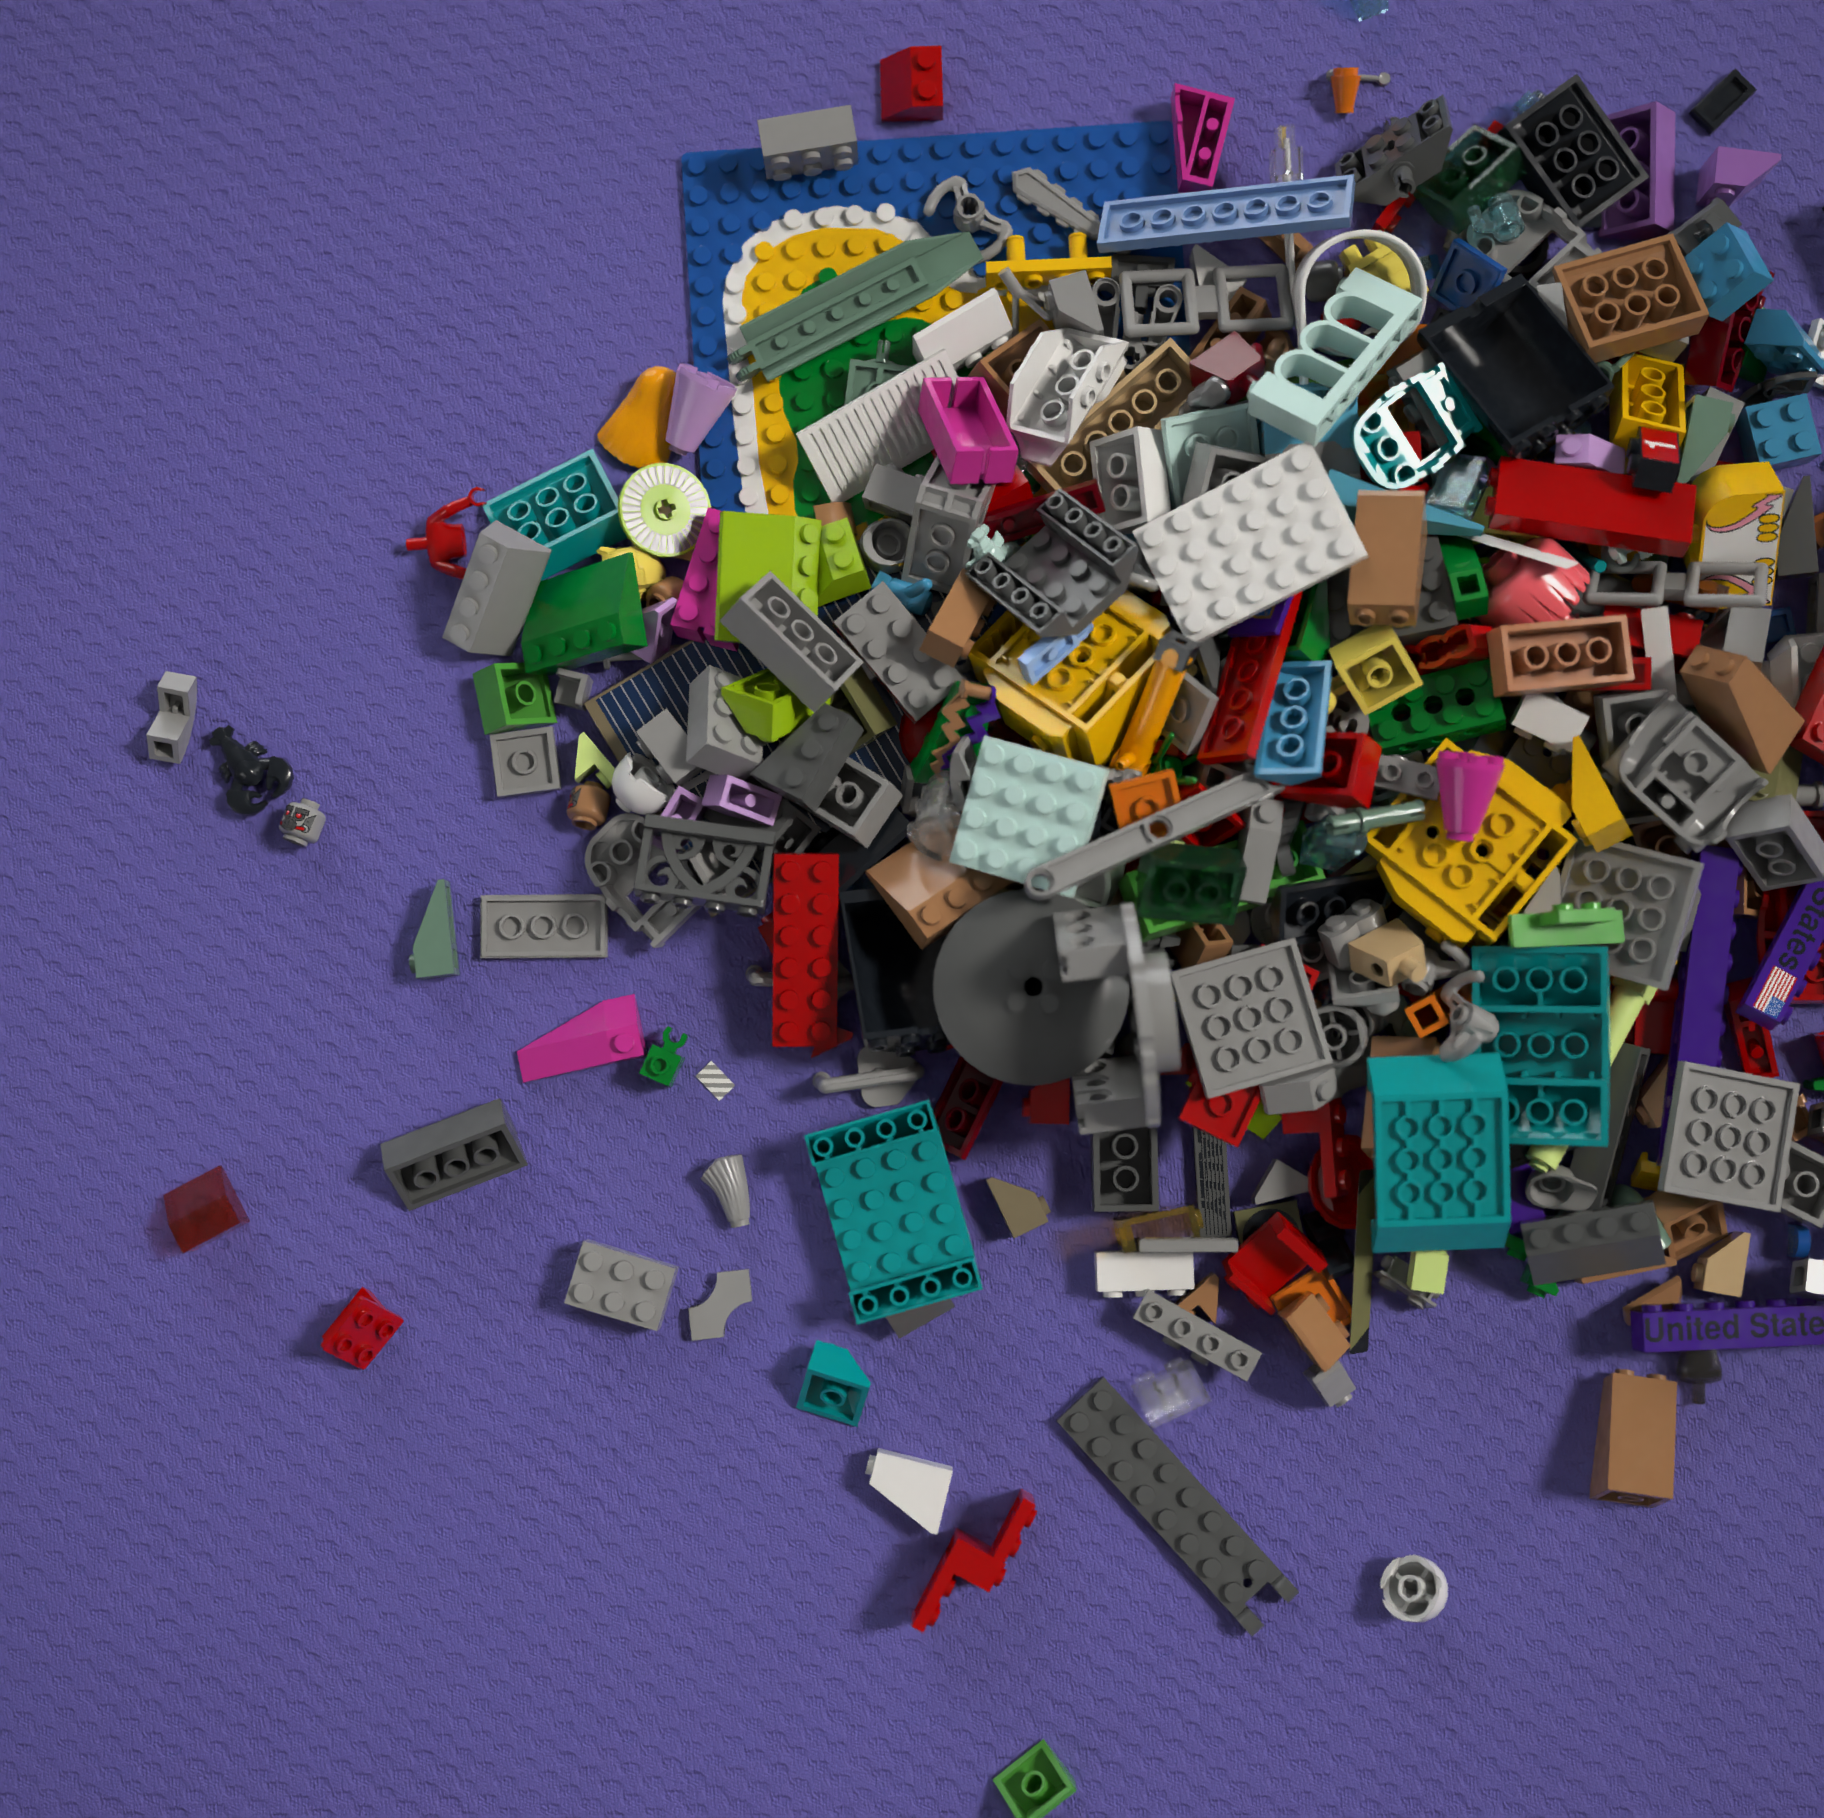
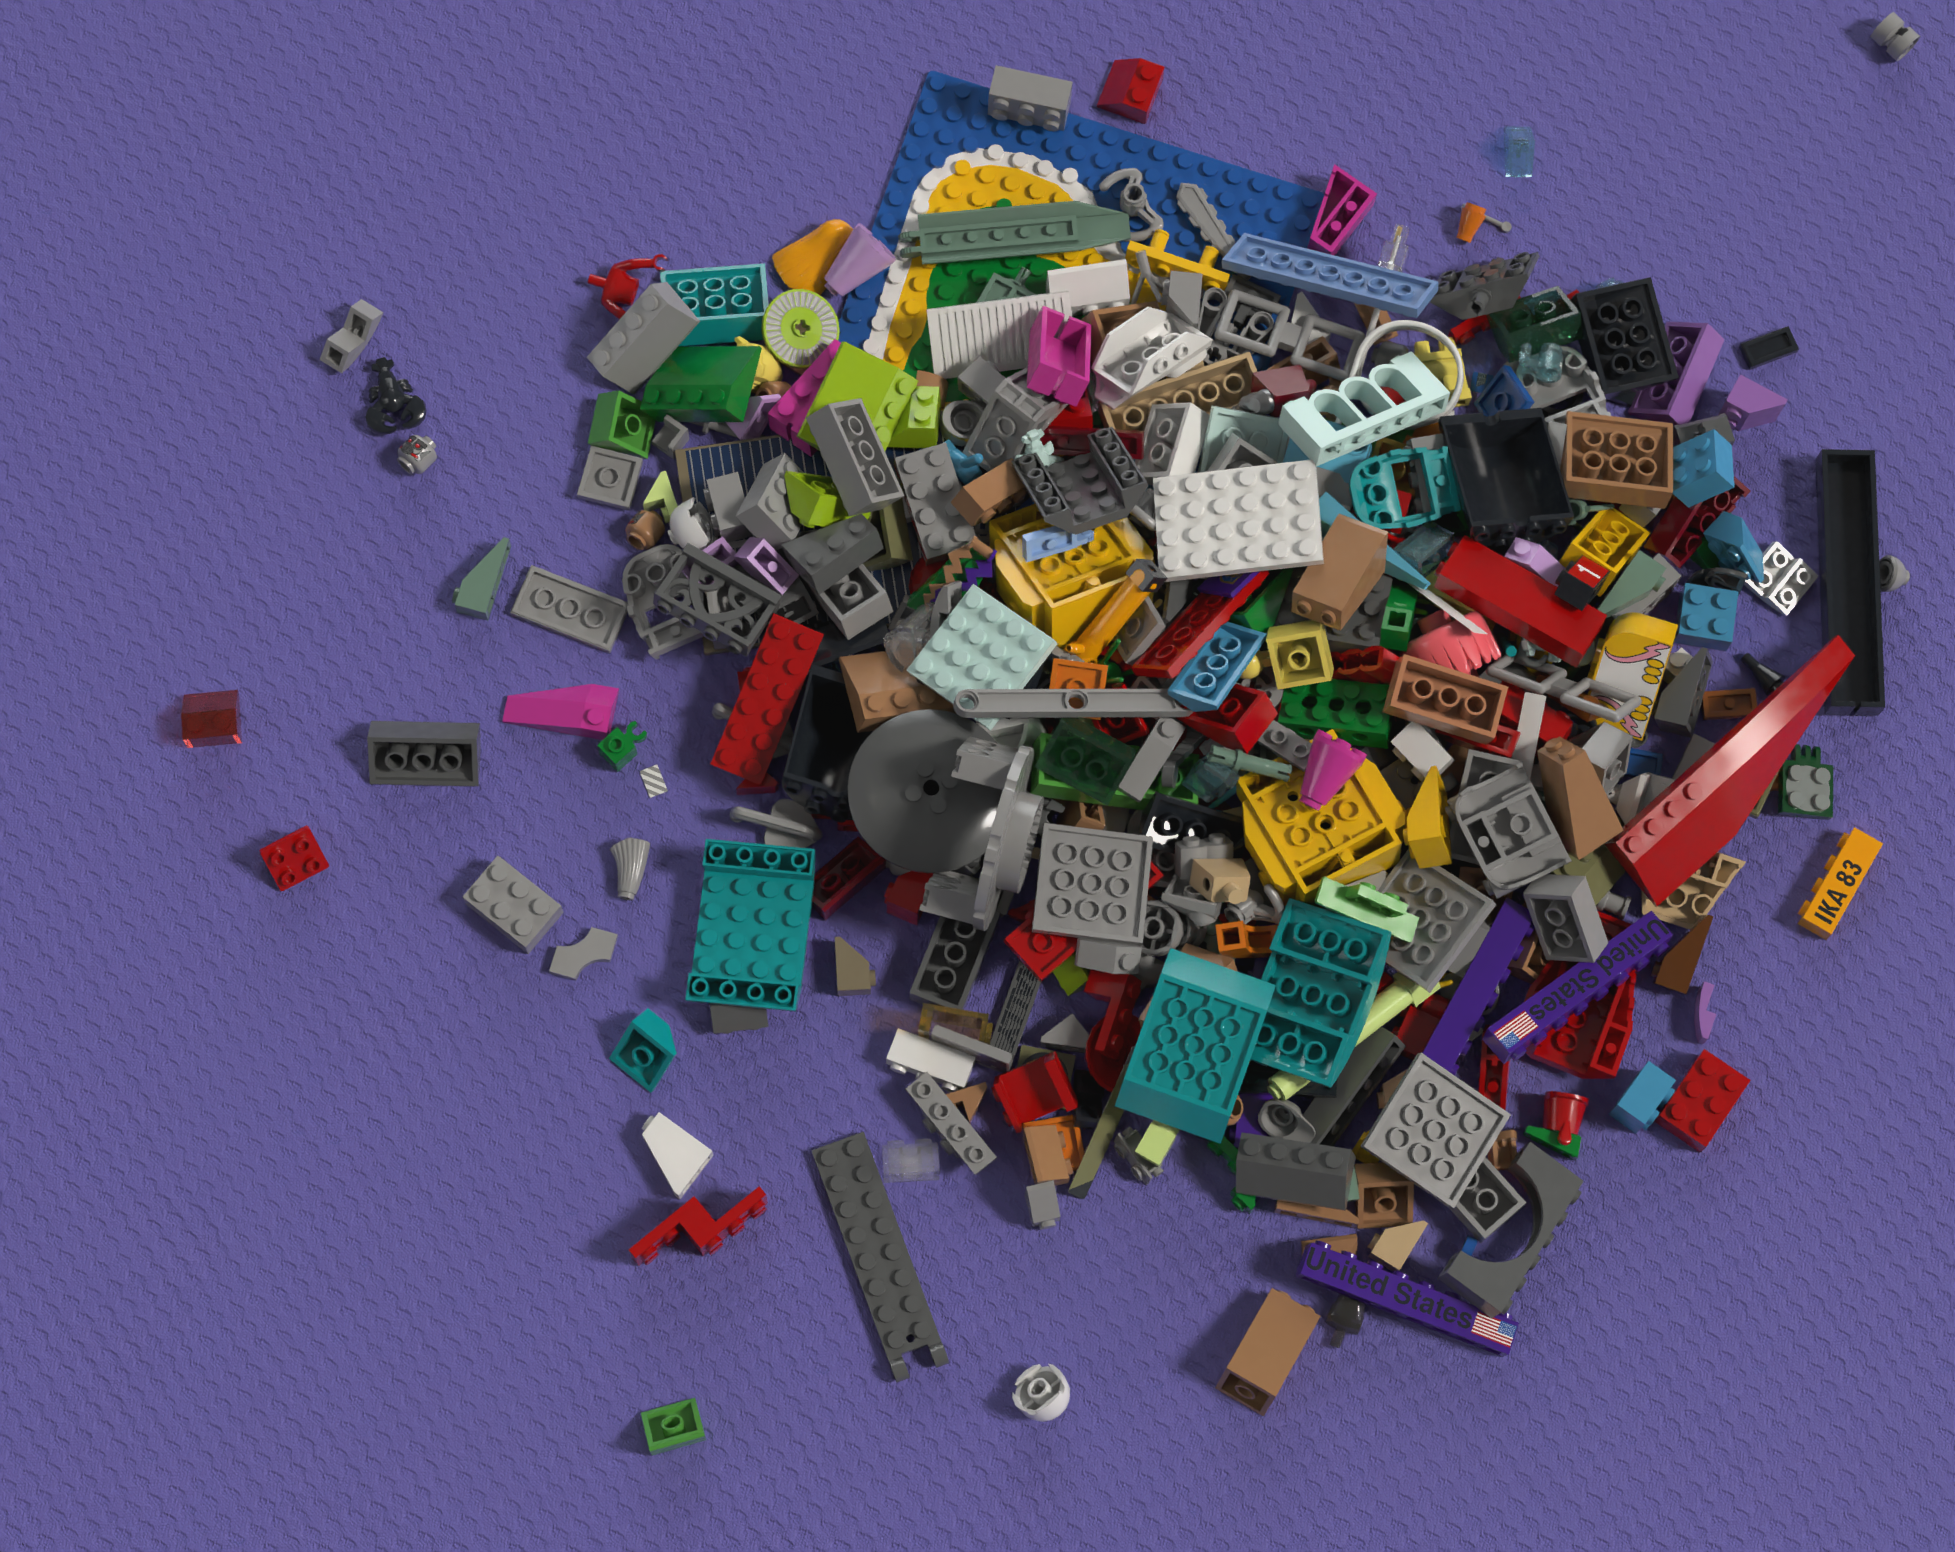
camera: 15 degrees right, 10 degrees down
light grey piece [1439,970,1499,1062] -> none

